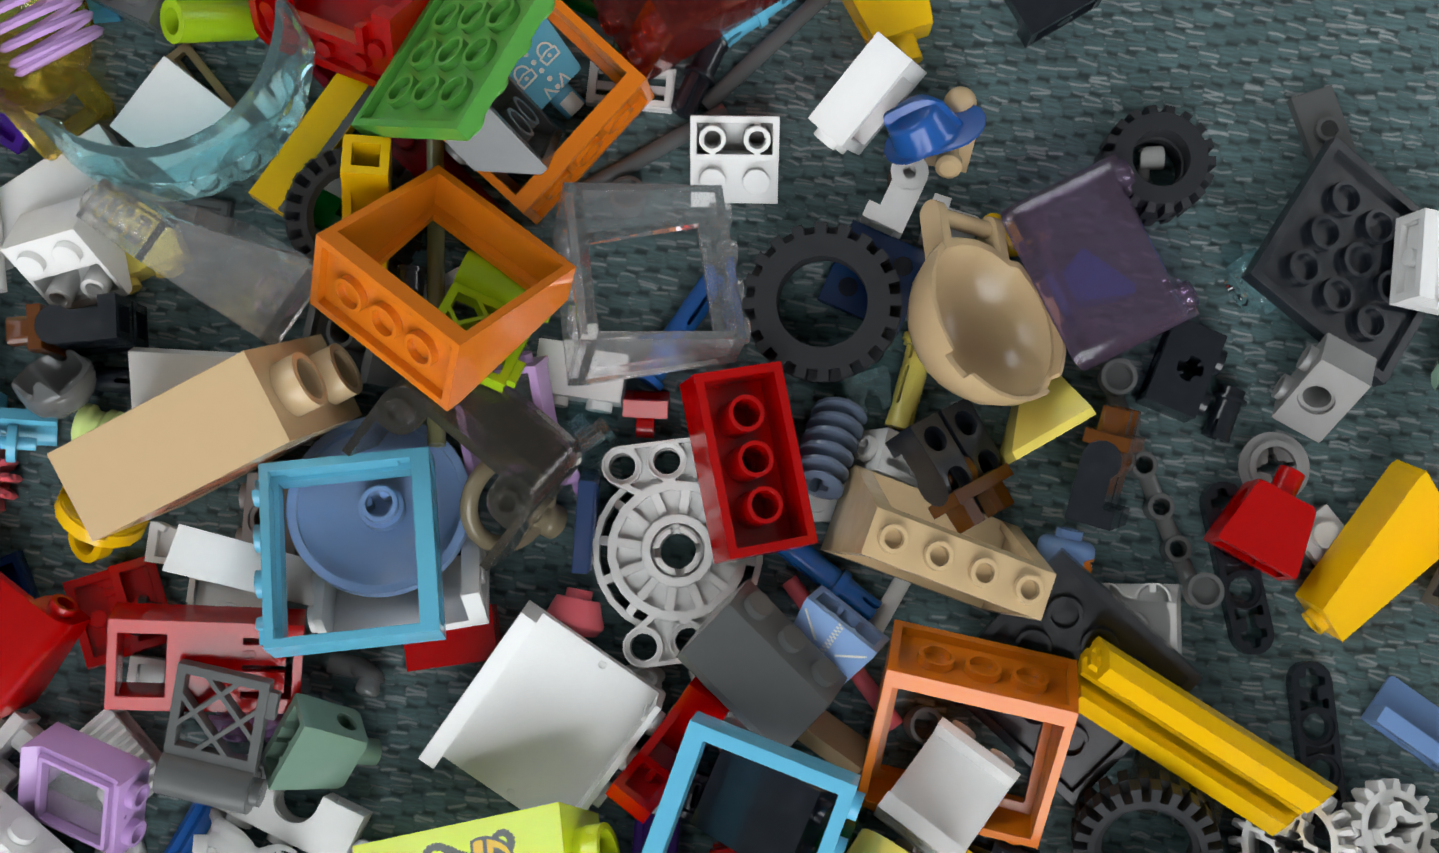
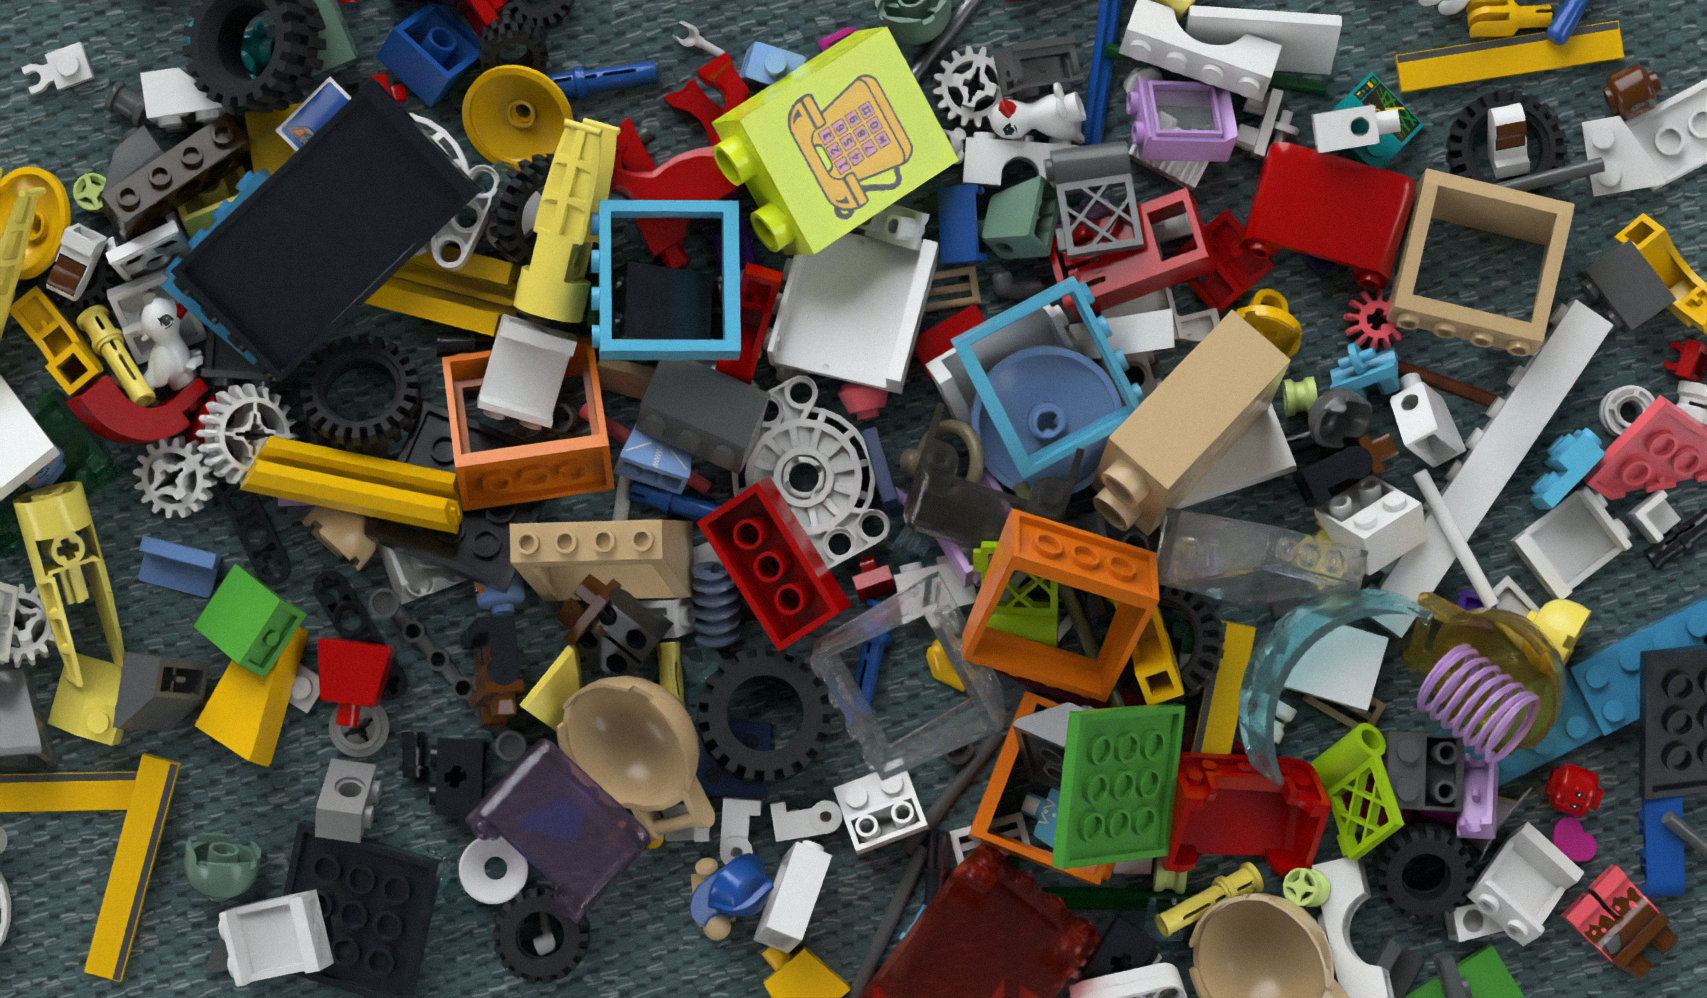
camera: 150 degrees right, 5 degrees up
none -> bright green panel [193,563,307,678]
none -> tan cylinder [302,506,377,572]
none -> white piece [459,835,528,904]
none -> white leg [770,799,842,842]
none -> white hips [858,204,930,251]
none -> tan tile [924,266,981,313]
none -> yellow arm [926,639,971,692]
none -> blue hinge [937,184,988,265]

